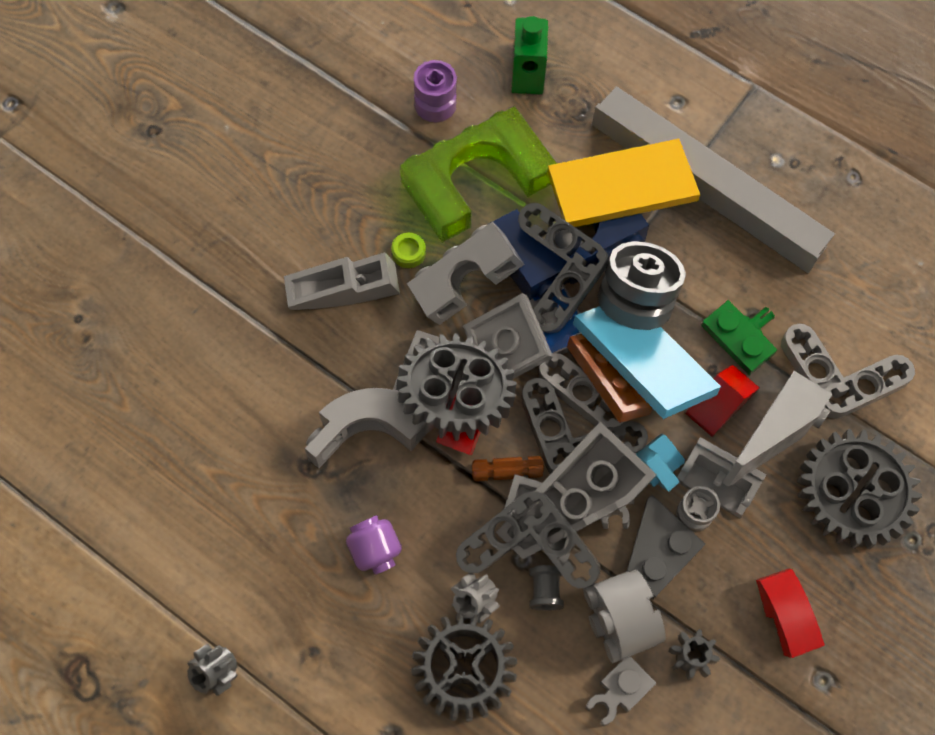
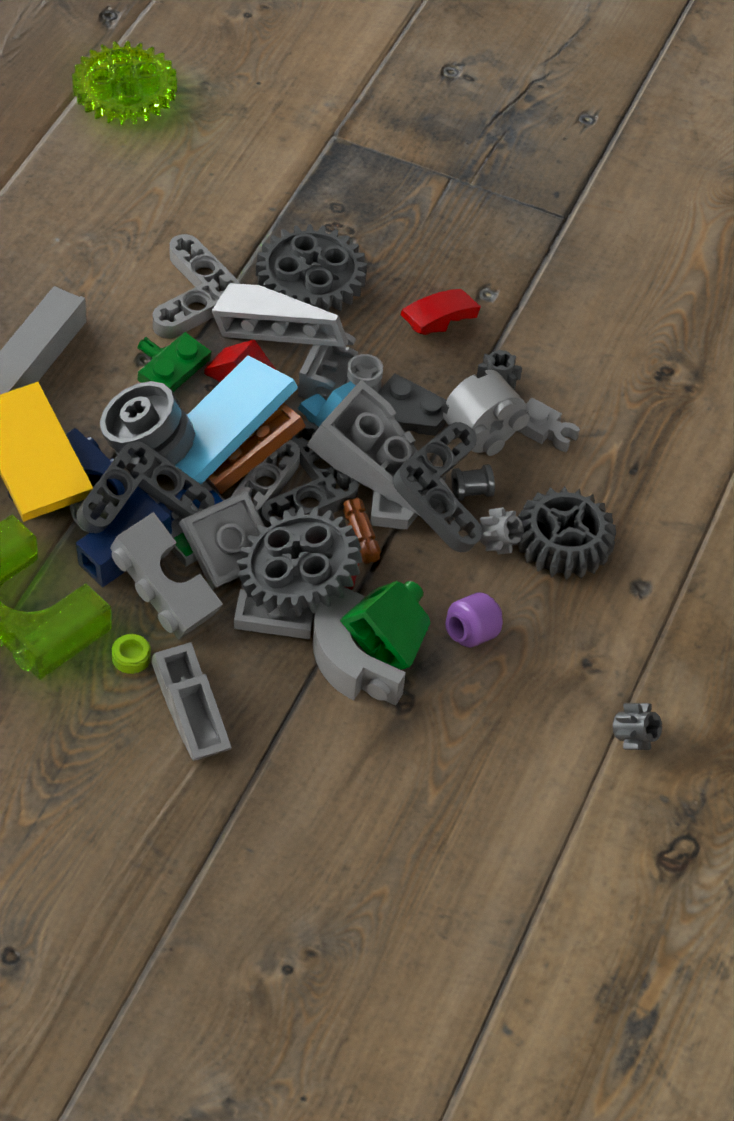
camera: 105 degrees left, 15 degrees down
none -> green torso [340,581,431,670]

